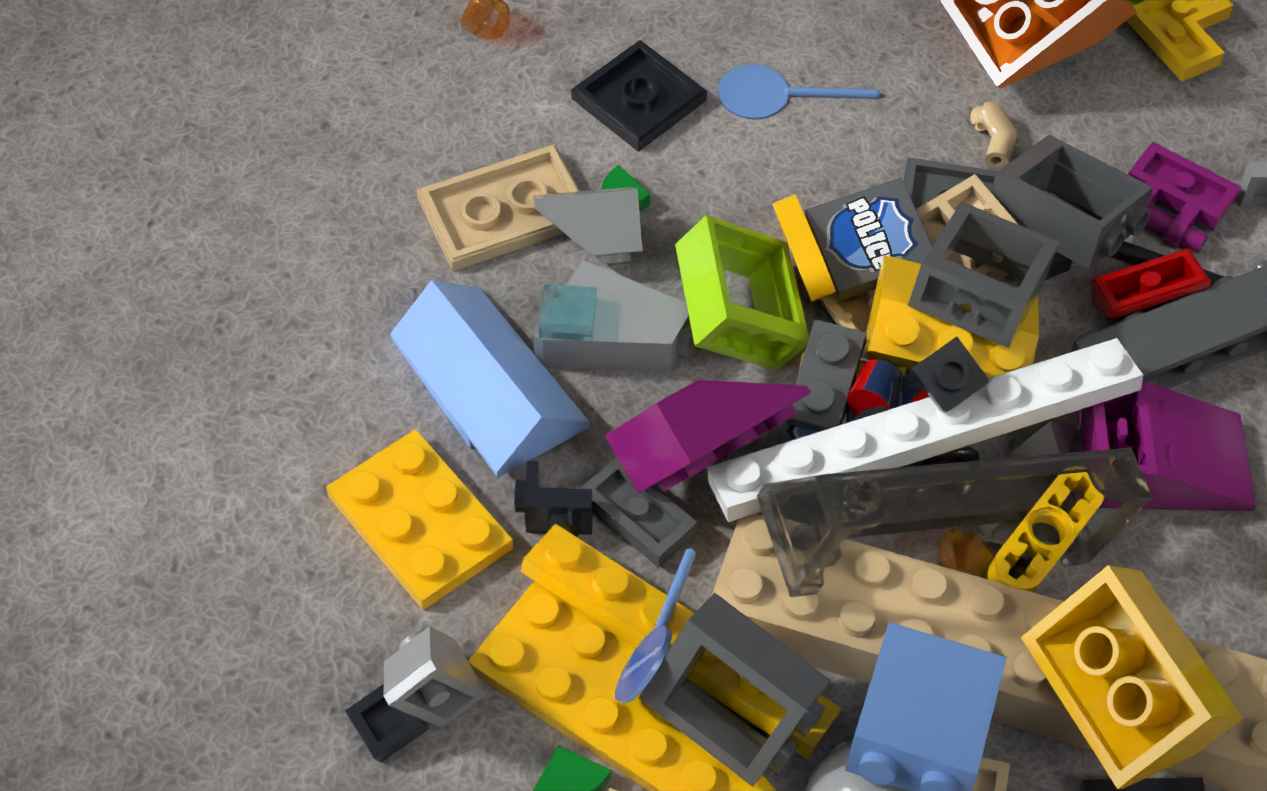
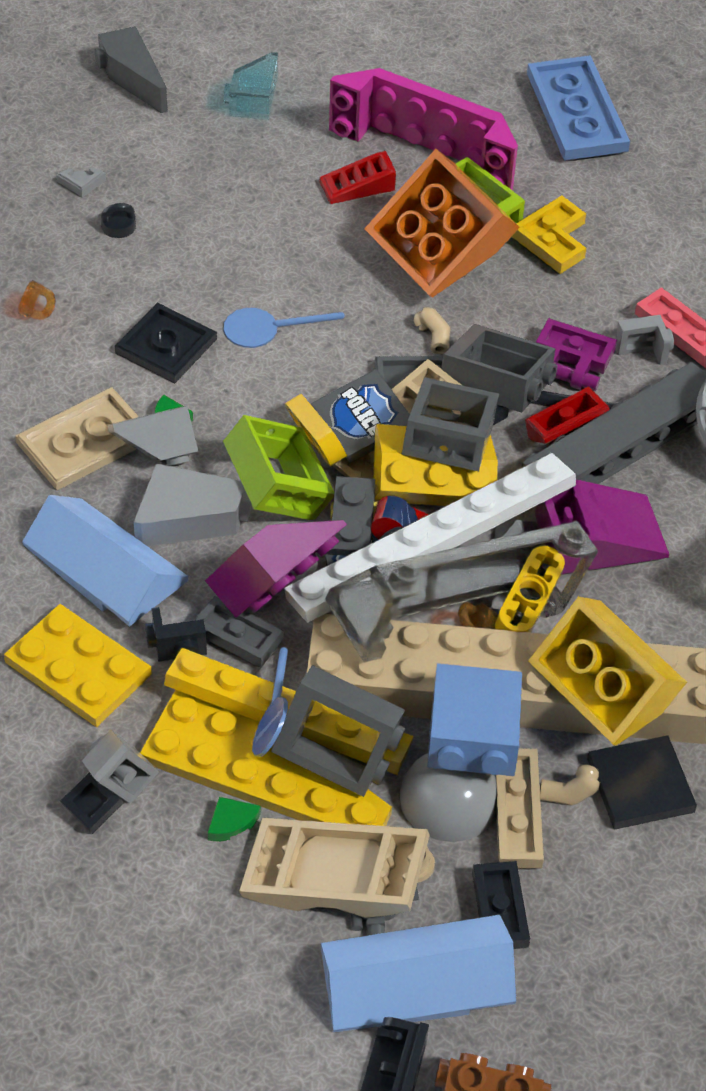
camera: 15 degrees left, 5 degrees down
clear light blue tile [538,284,597,342] -> none
black bracket [902,336,988,413] -> none

